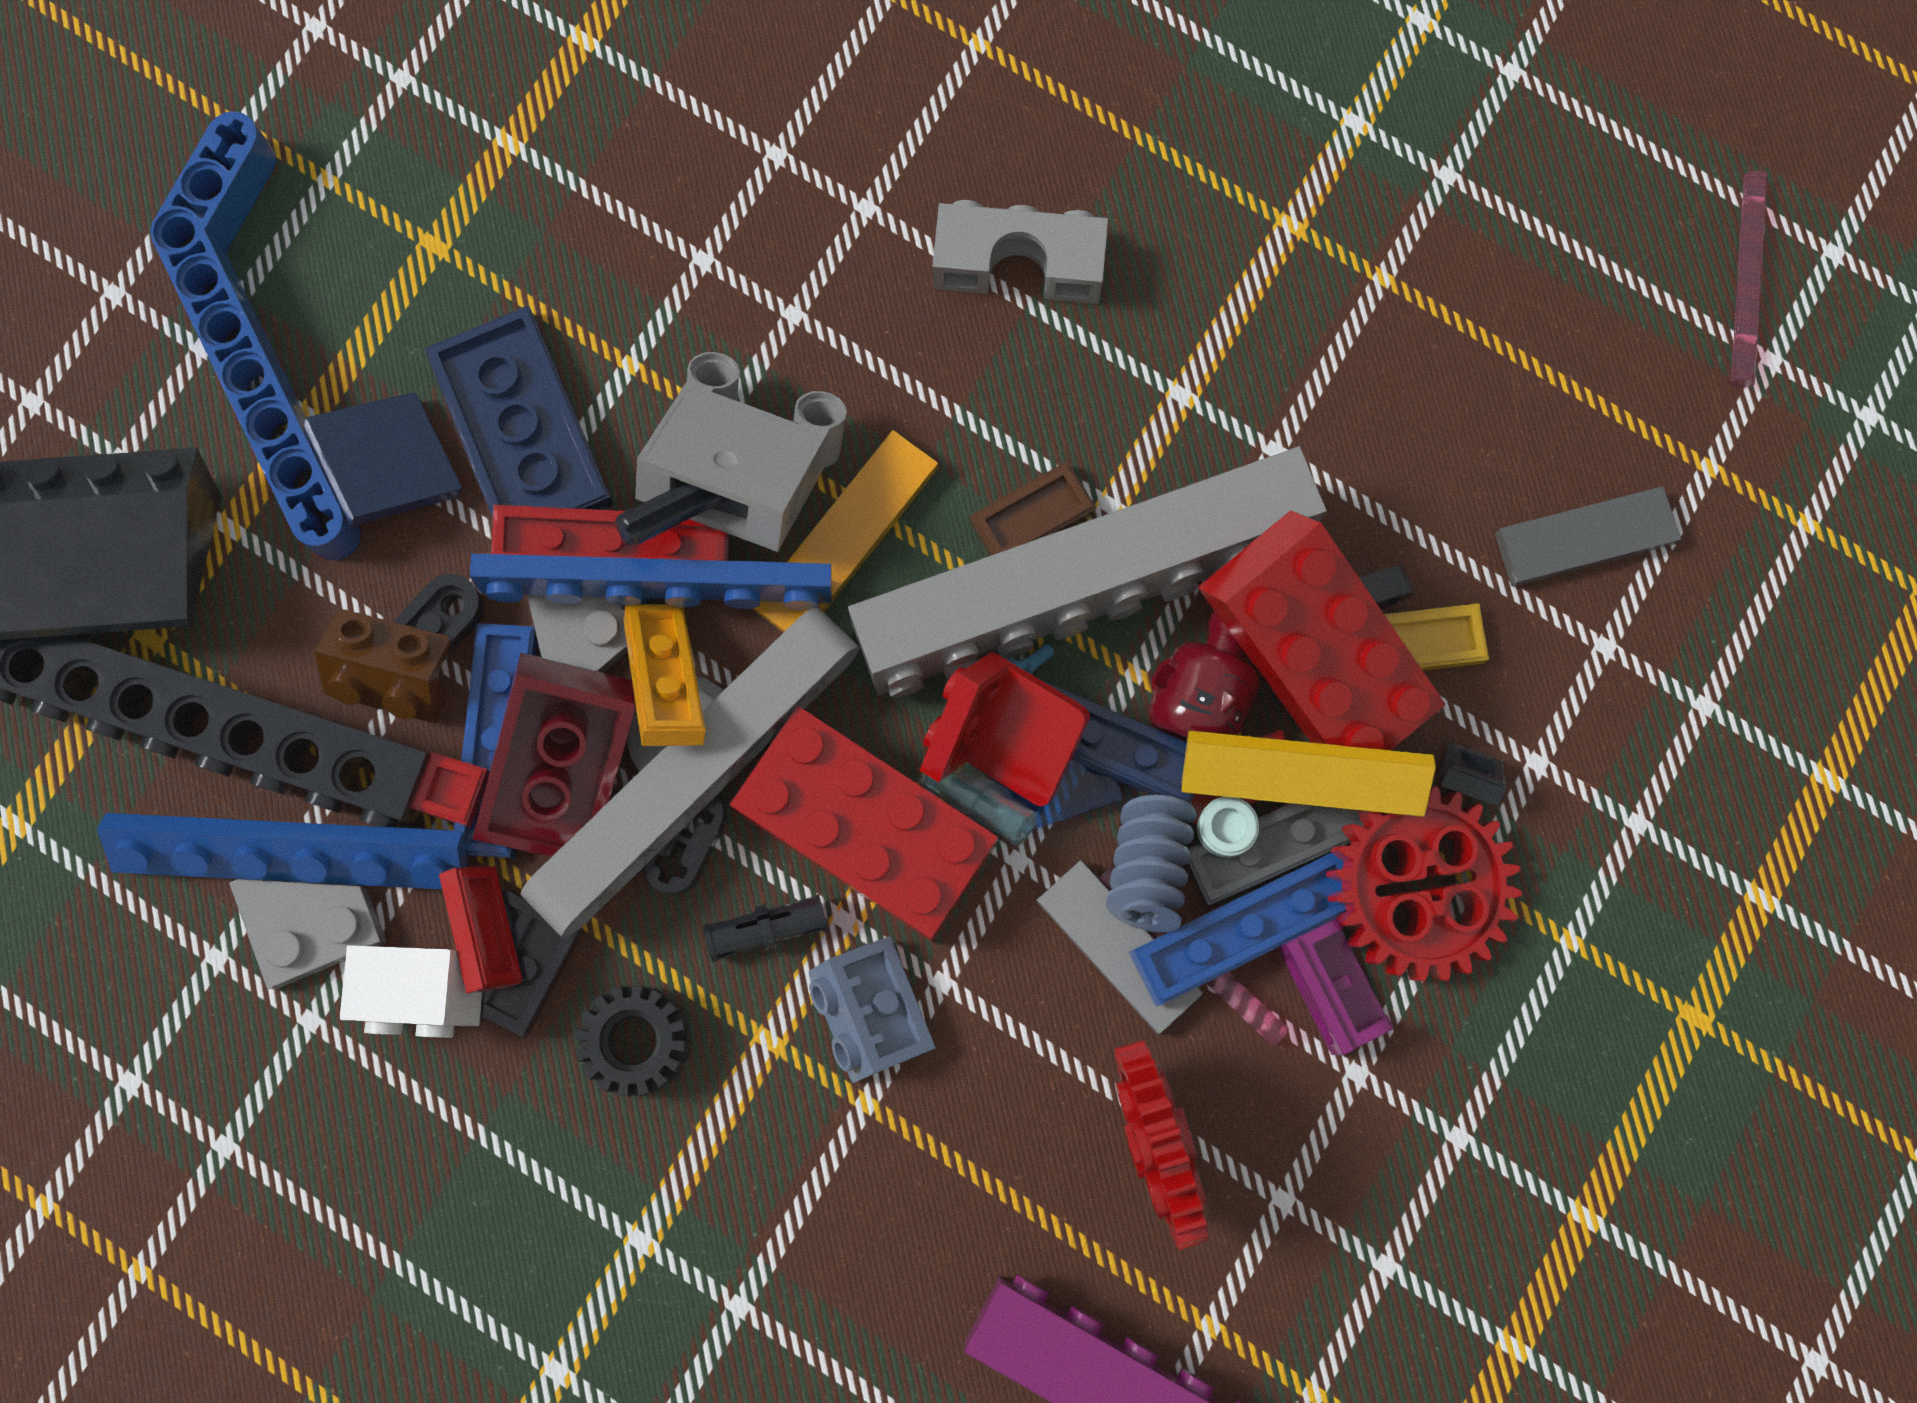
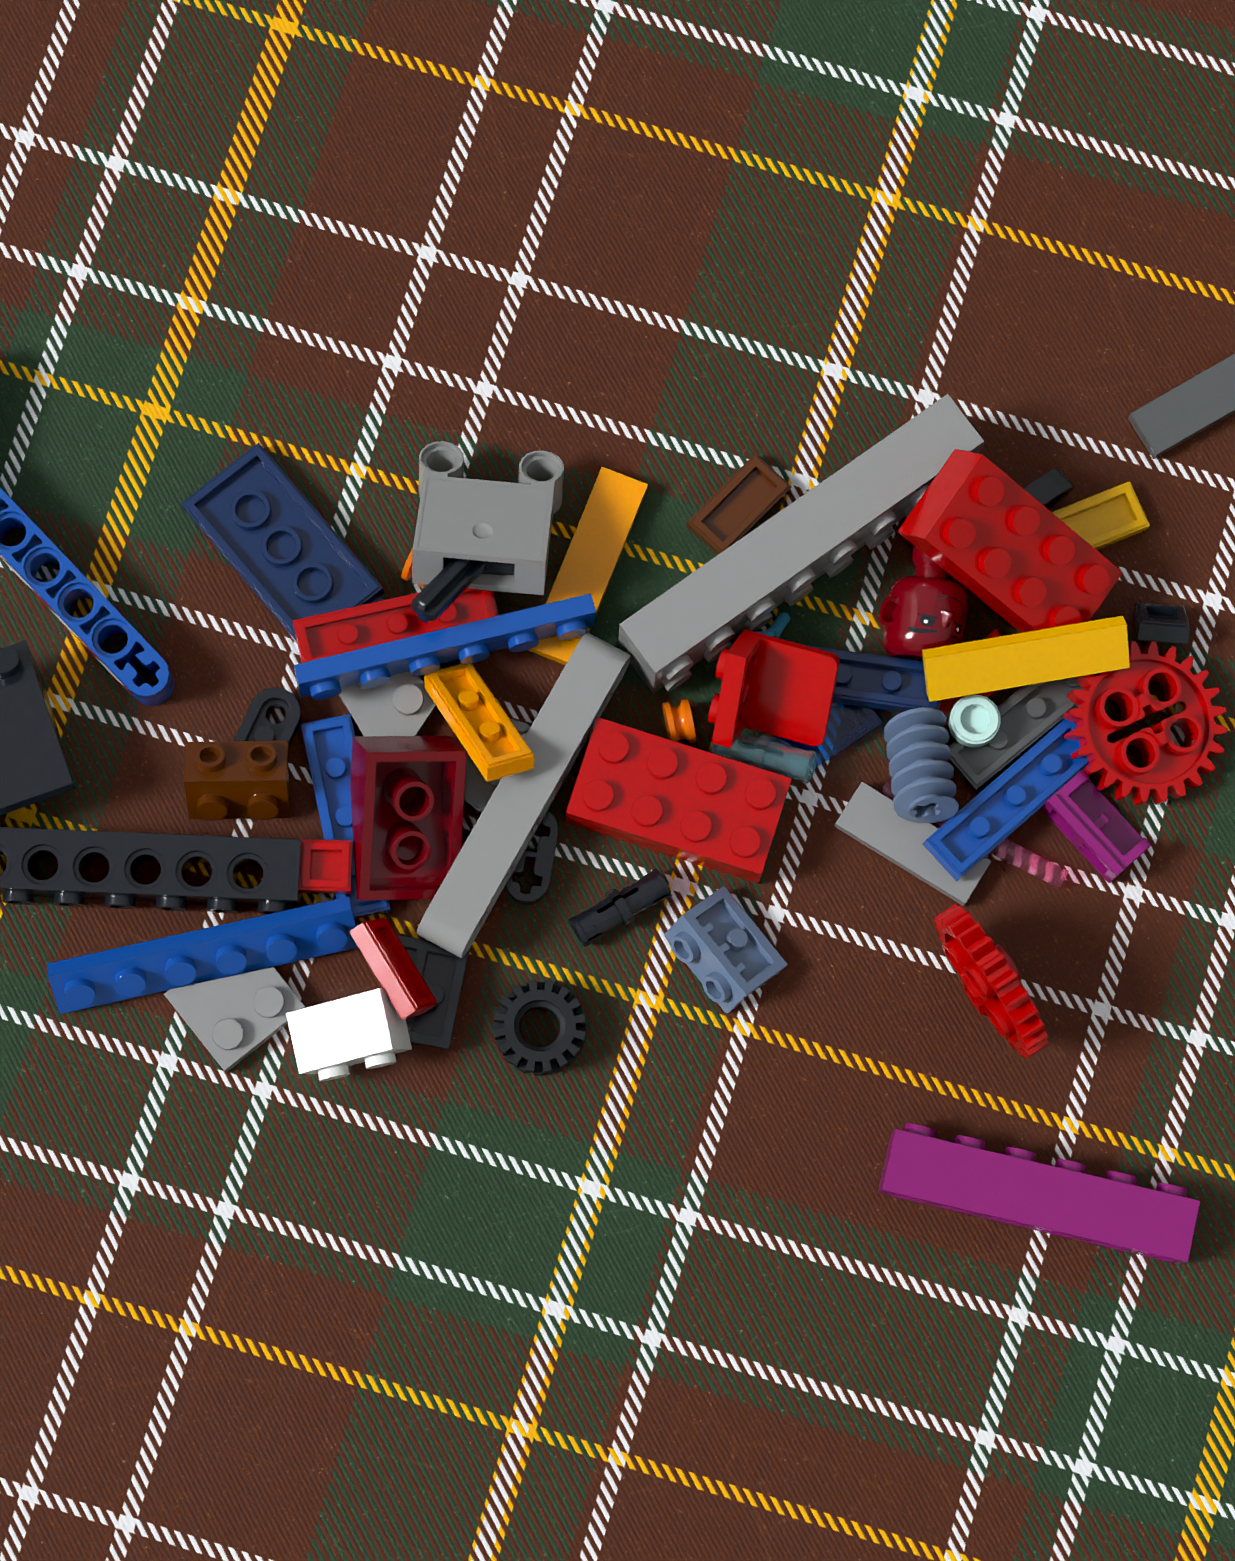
camera: 20 degrees left, 0 degrees up
dark blue tile [303,392,462,527] -> none
light grey arch [932,200,1108,304] -> none
none -> orange bush [662,698,696,744]

